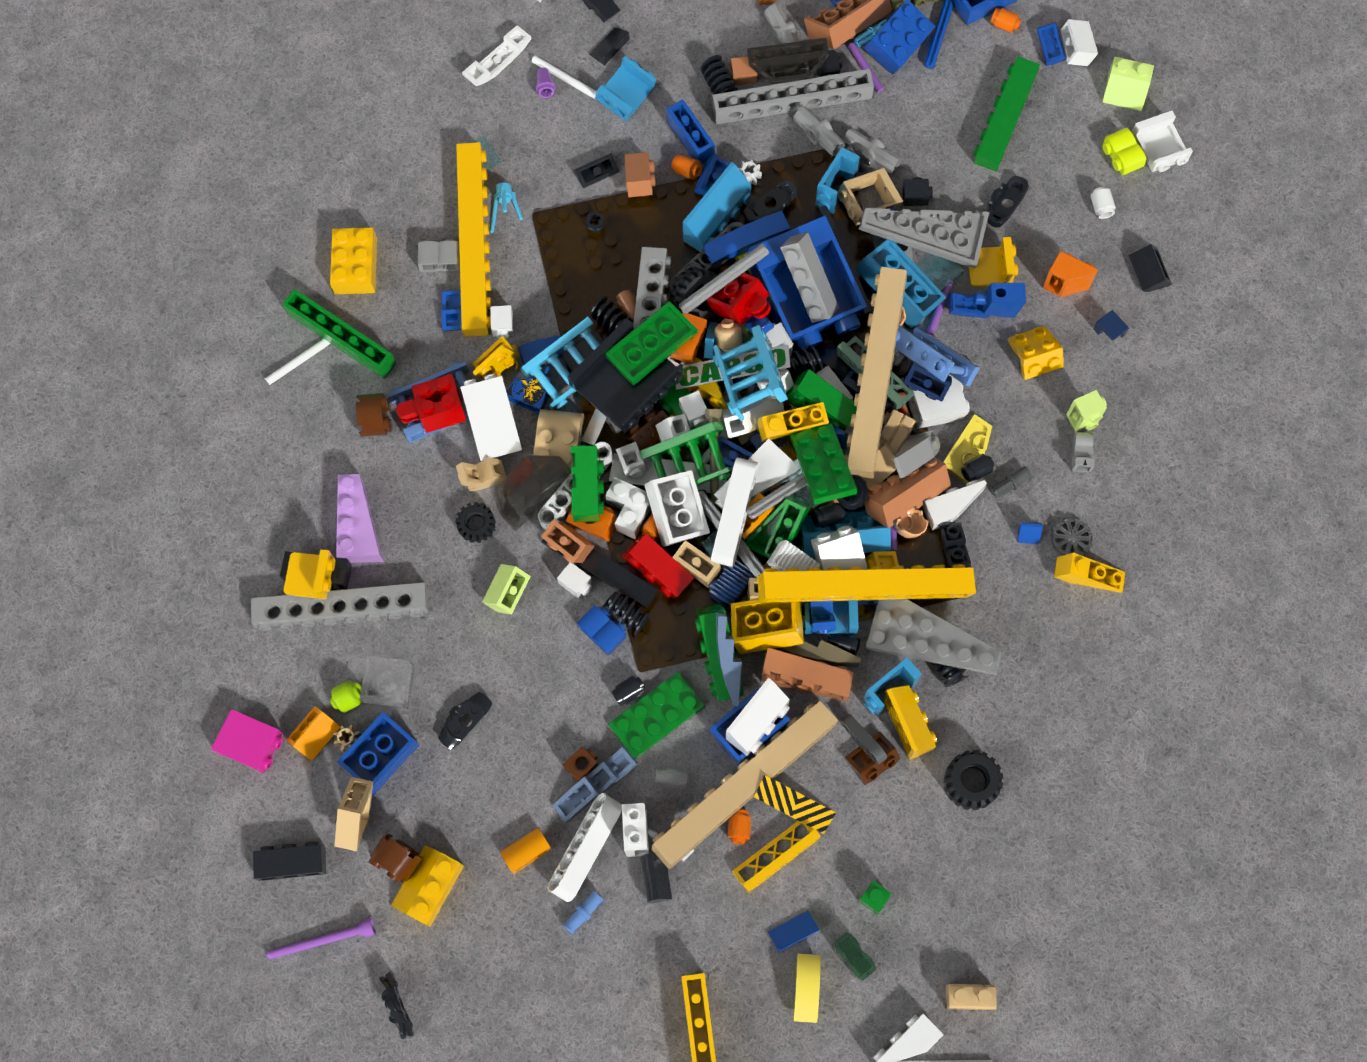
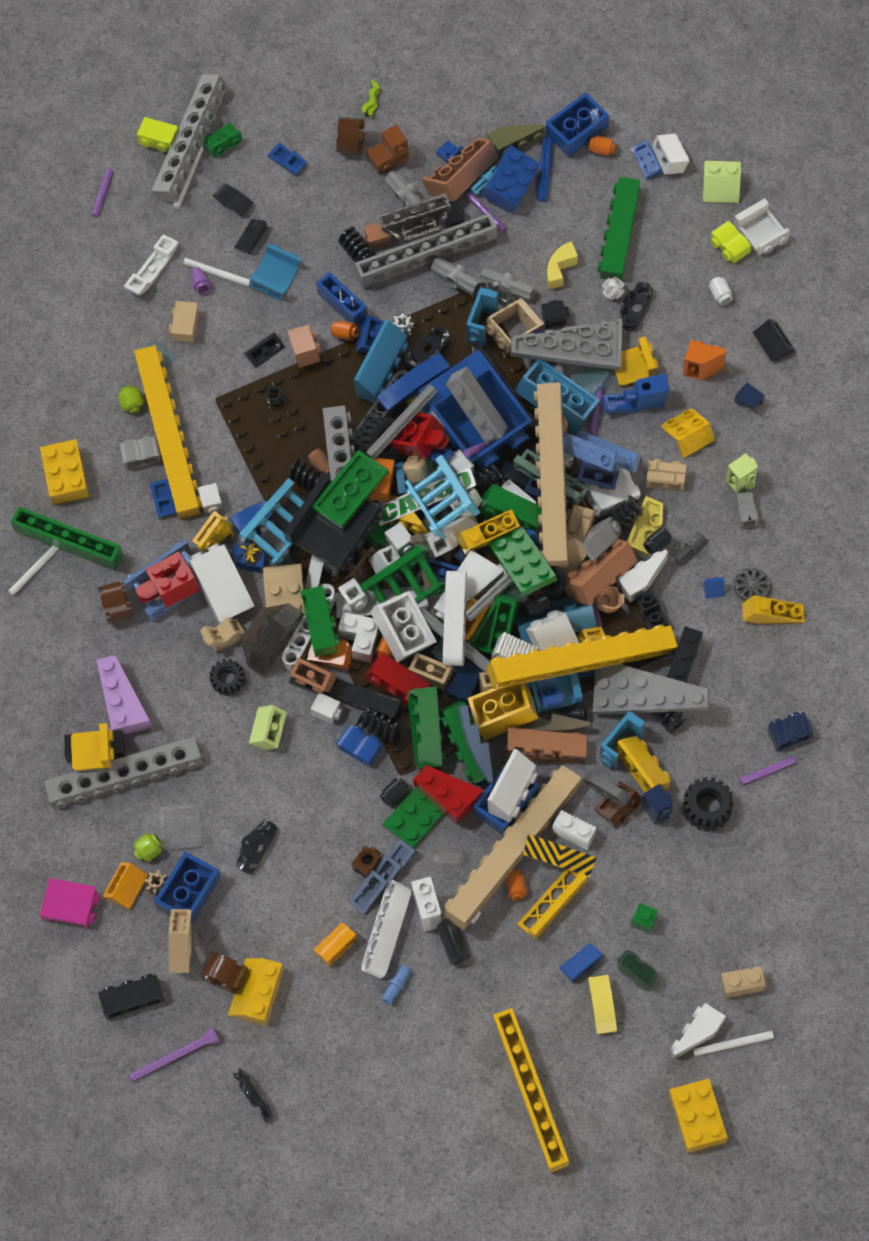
camera: 10 degrees left, 5 degrees down
medium azure plant [490,182,523,233] -> none
none -> lime head [117,385,144,414]
none -> tan brick [168,301,200,343]
none -> green wedge [407,686,444,769]
none -> red wedge [413,765,484,825]
none -> medium lavender bar [464,440,497,457]
none -> light yellow brick [547,241,578,290]
none -> white brick [552,810,596,850]
none -> white gear [602,277,625,300]
none -> black piece [606,495,644,536]
none -> dark blue brick [642,784,673,825]
none -> tan brick [646,459,687,491]
none -> black brick [667,626,703,683]
none -> medium lavender bar [739,756,796,785]
none -> dark blue brick [767,712,814,751]

